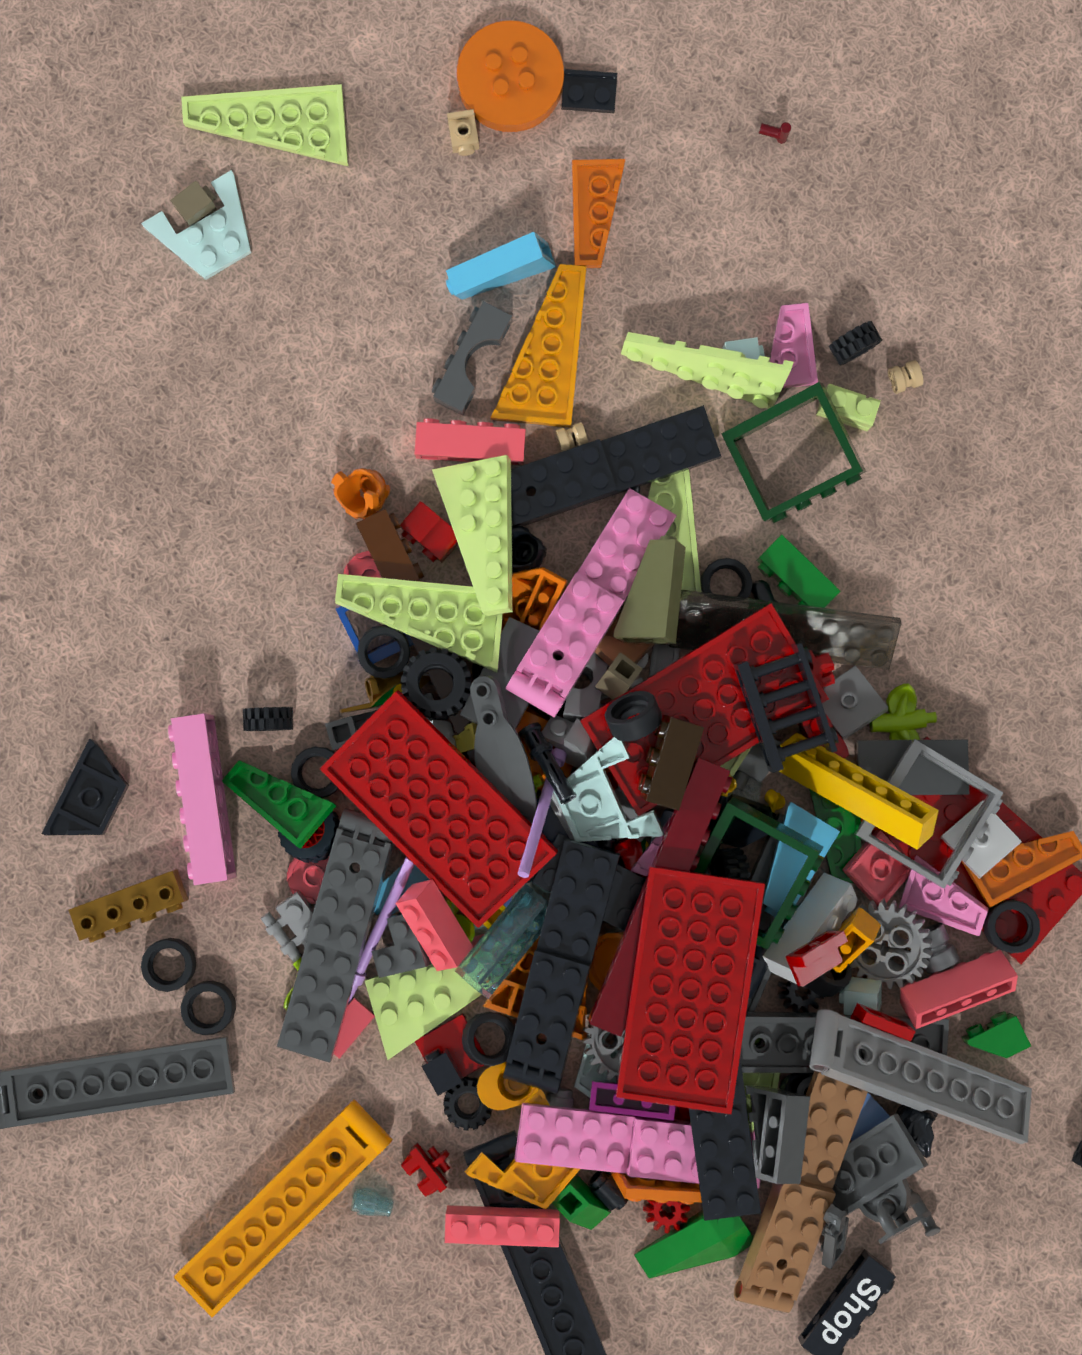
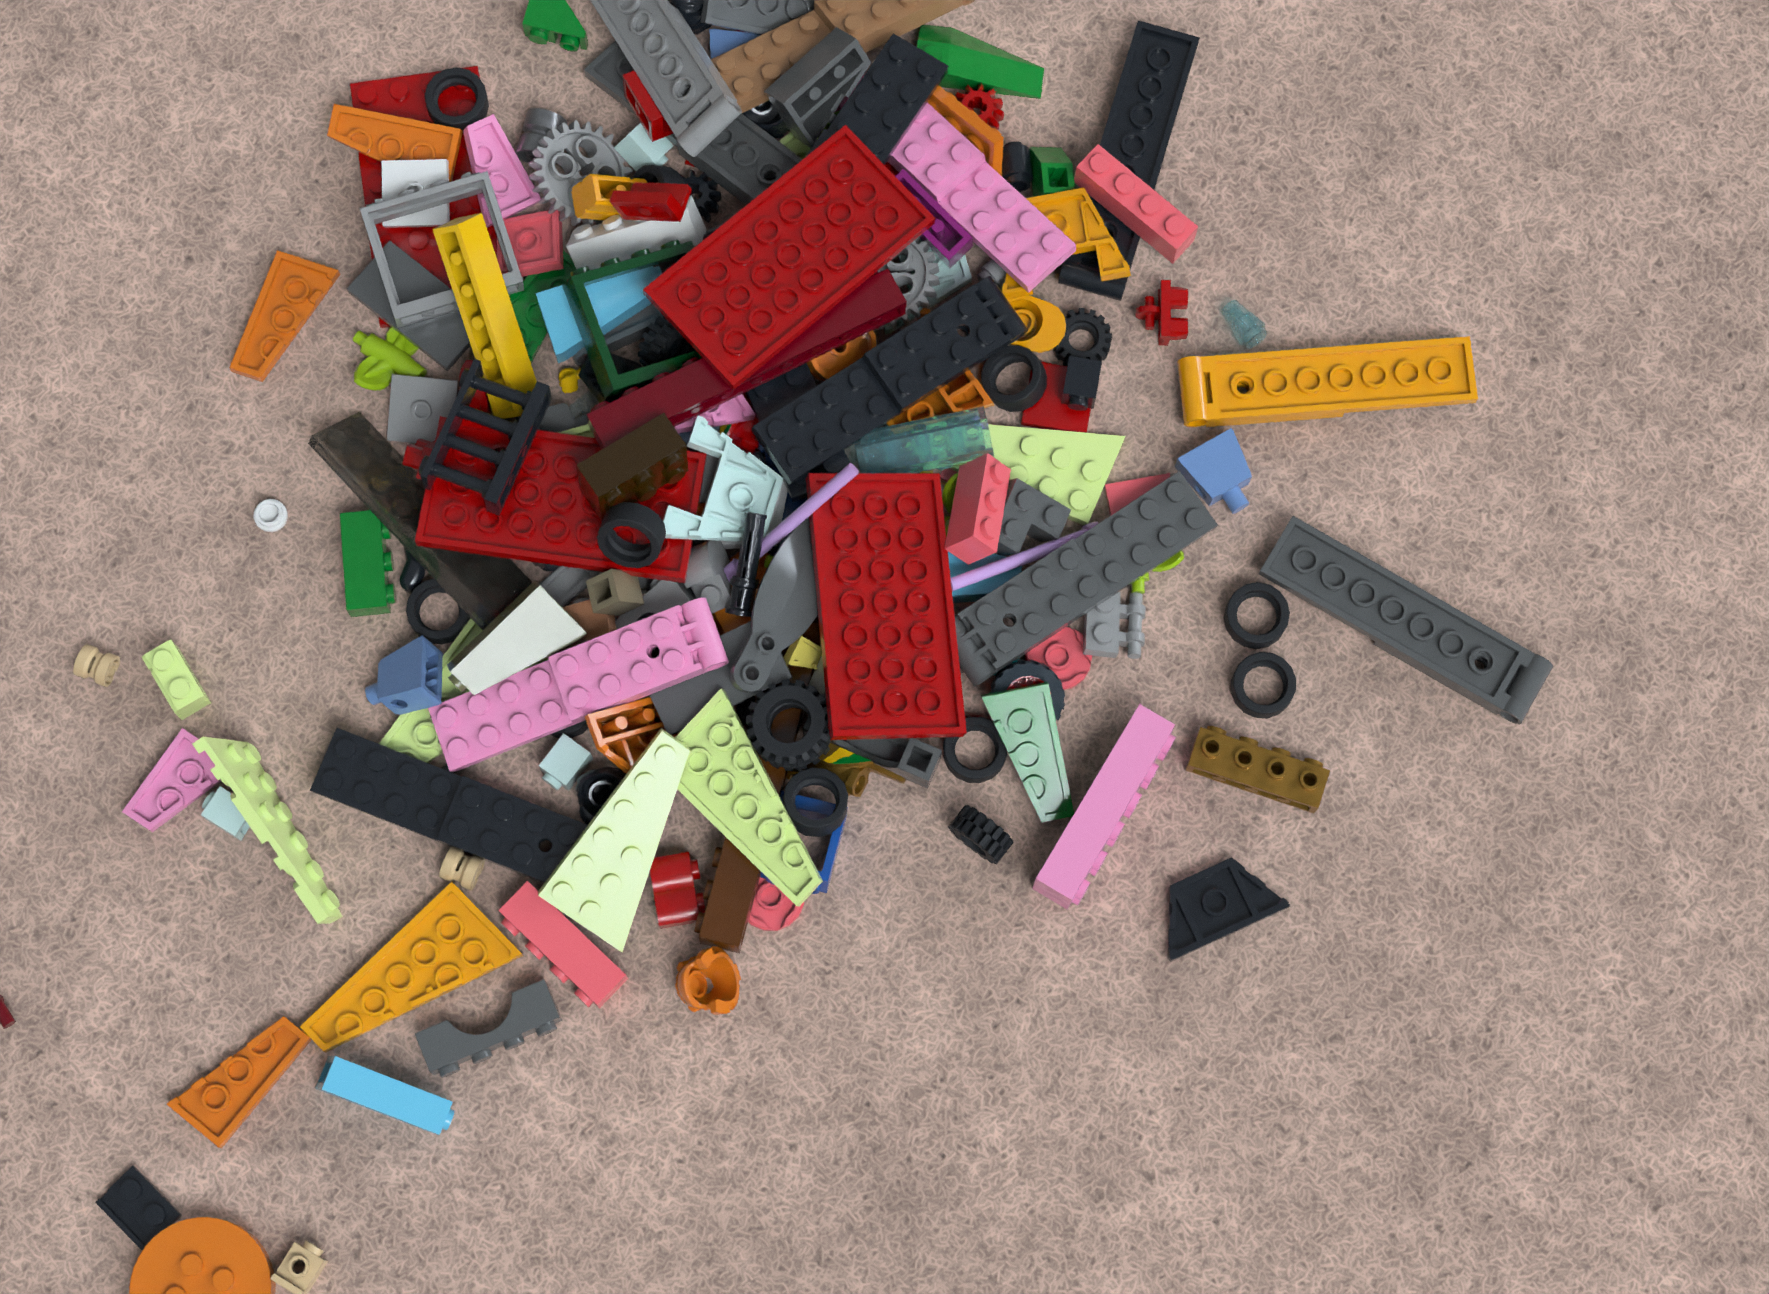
camera: 140 degrees left, 10 degrees down
dark green window [721,382,866,524] -> none
black tyre [829,321,882,366] -> none
coral brick [900,950,1018,1029] -> none
none -> orange wing [229,250,340,382]
none -> white plate [254,499,288,532]
none -> medium blue torso [365,635,443,715]
none -> light aqua brick [539,733,593,791]
none -> medium blue torso [1175,428,1252,514]

